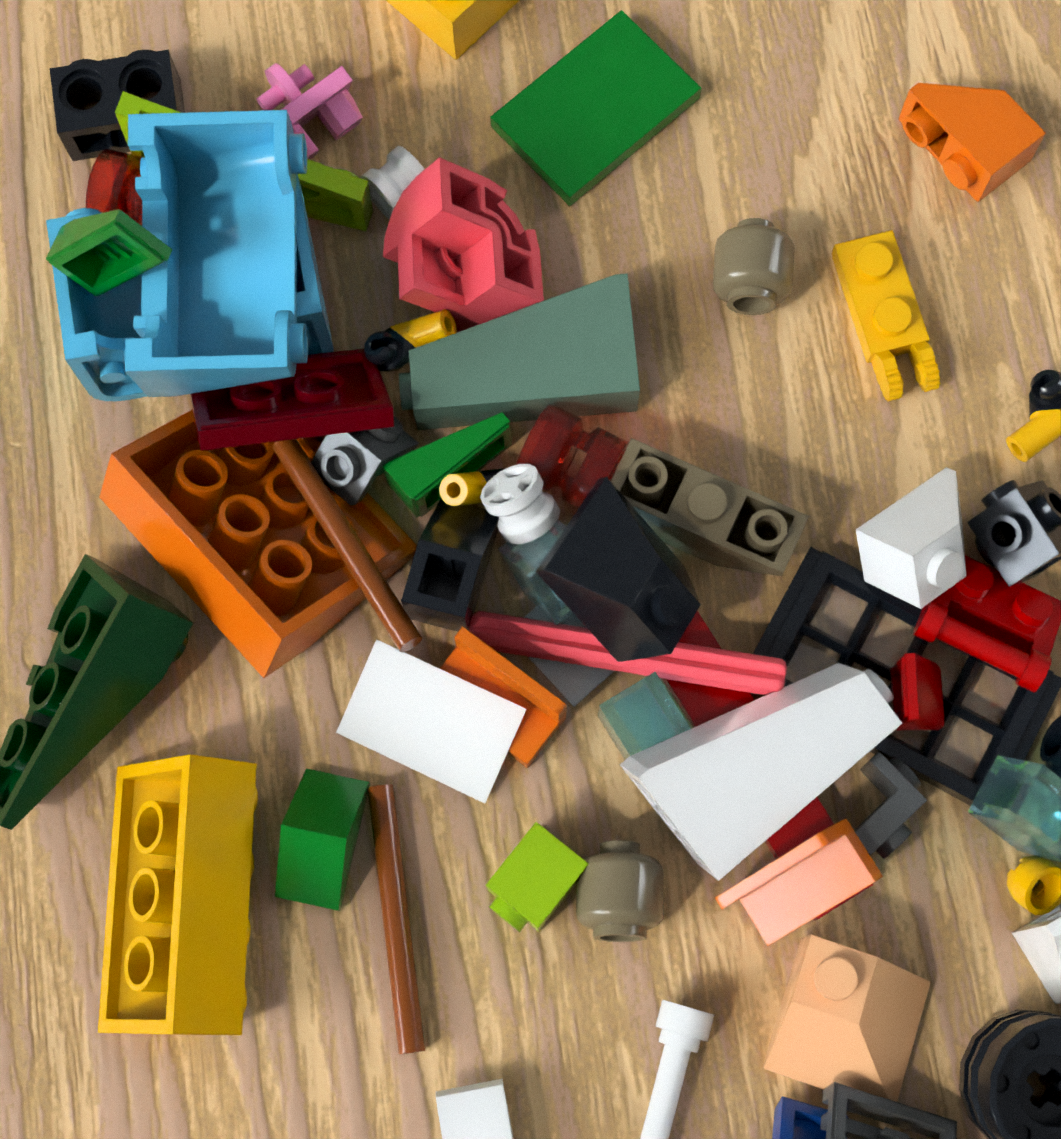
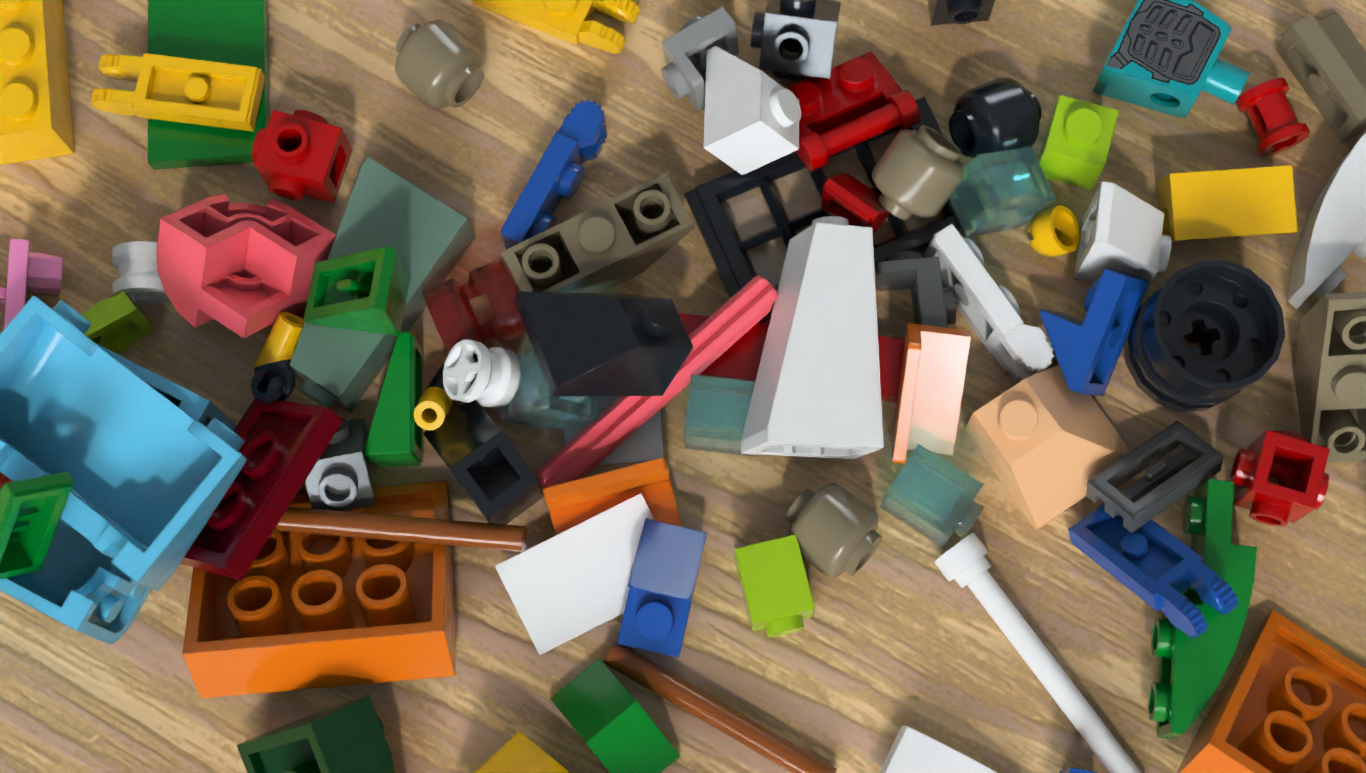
camera: 50 degrees left, 0 degrees up
none -> yellow hinge [90,53,265,132]
none -> red brick [252,110,353,203]
none -> green slope [303,246,410,336]
none -> blue hinge [500,99,607,249]
none -> blue slope [617,518,707,658]
none -> light grey bracket [661,6,739,112]
none -> dark tan head [872,125,964,220]
none -> clear light blue brick [880,444,984,548]
none -> white hinge [923,224,1054,382]
none -> blue slope [1040,268,1150,396]

